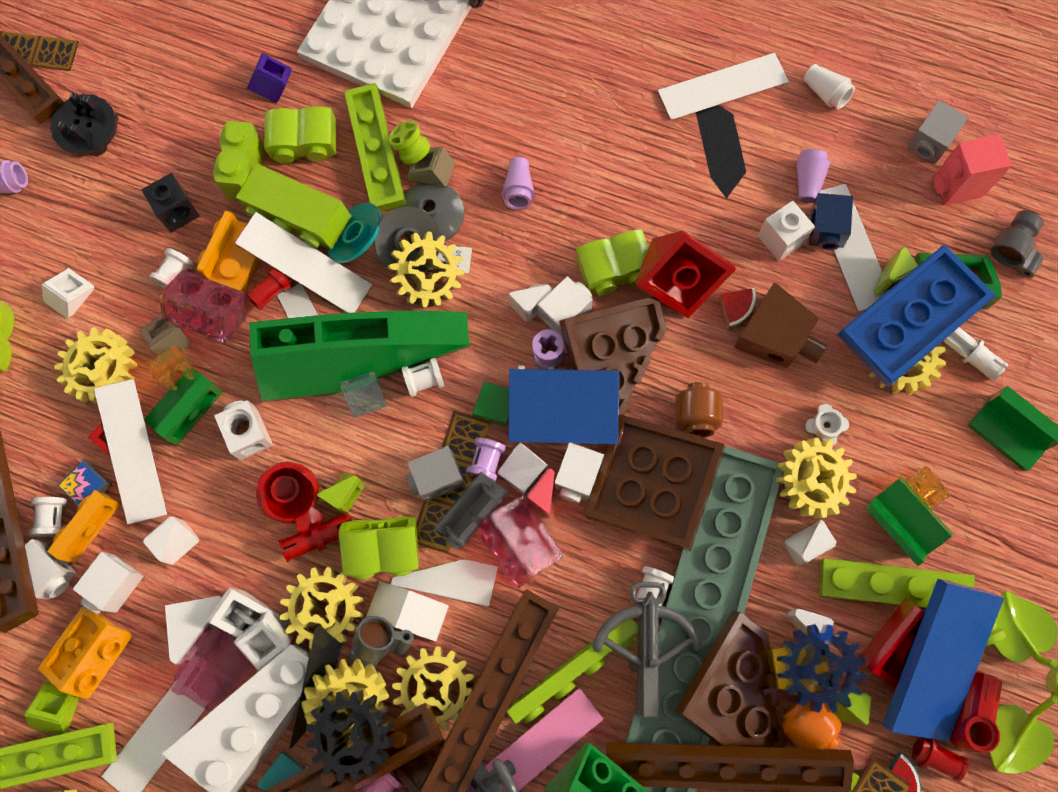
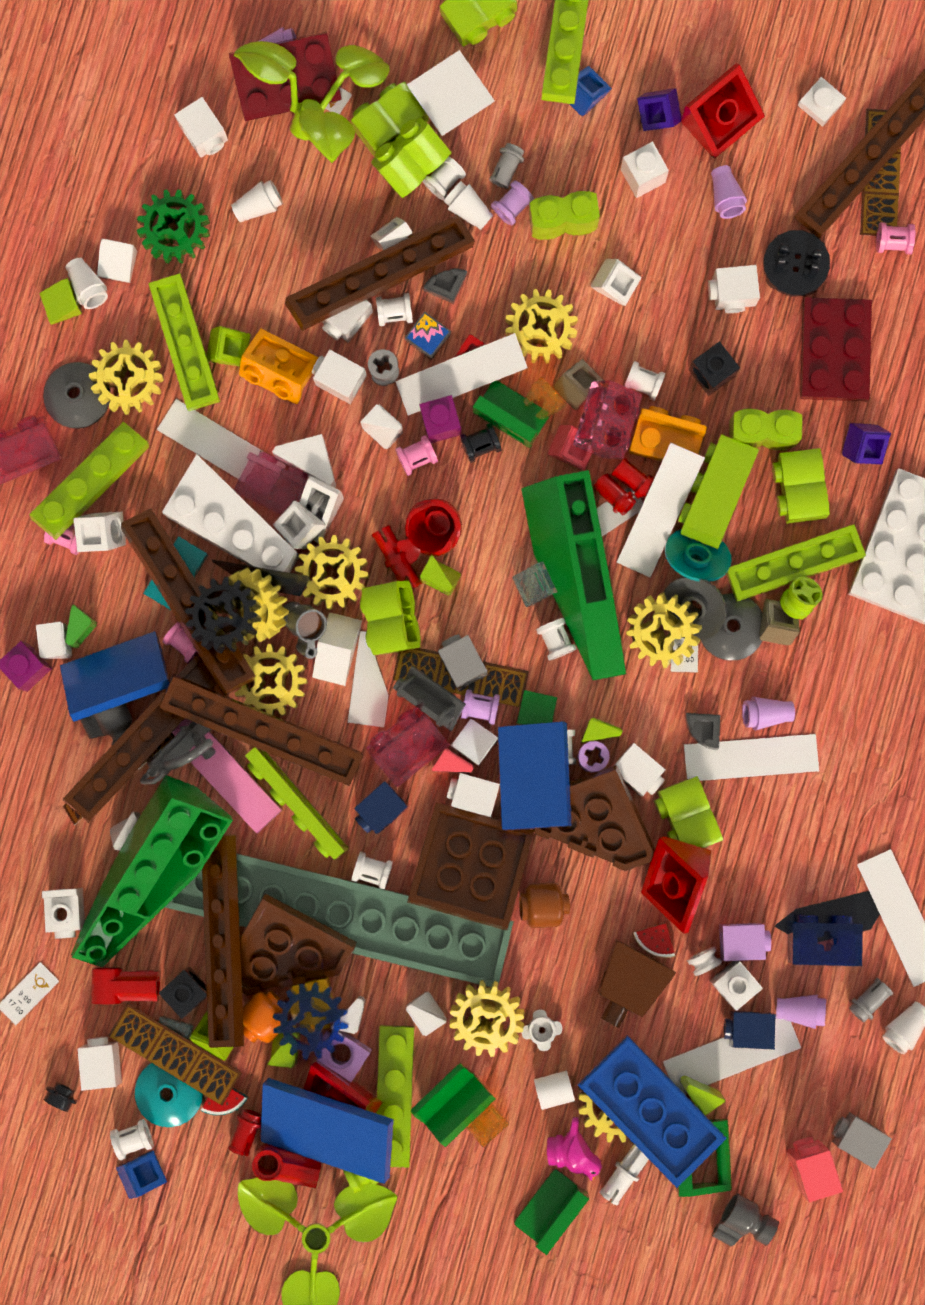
camera: 90 degrees right, 10 degrees up
light orange plate [47,490,120,564] -> none
white brick [214,400,273,461] -> none
white slope [508,283,552,322] -> none
dark grey piece [593,582,702,717] -> none
none -> lavender brick [316,1030,372,1082]
none -> dark blue brick [354,781,408,834]
none -> light grey bush [368,349,399,386]
none -> bright pink bush [395,435,438,476]
none -> magenta brick [419,395,461,443]
none -> dark grey tile [423,268,467,304]
none -> black bush [459,423,502,463]
none -> white beam [534,1070,575,1110]
none -> dark pink animal [547,1117,602,1181]
none -> coral slope [548,425,598,471]
none -> lime slope [580,718,623,743]
none -> red pin [593,473,636,516]
none -> white sticker [684,734,819,781]
none -> dark grey tile [685,713,720,750]
none -> white bush [687,947,722,976]
none -> white brick [708,265,760,314]
none -> lavender brick [719,923,771,961]
none -> clear blue brick [788,915,863,966]
none -> dark red plate [800,297,872,402]
none -> light grey pin [849,978,893,1023]
none -> bright pink bush [876,222,916,255]

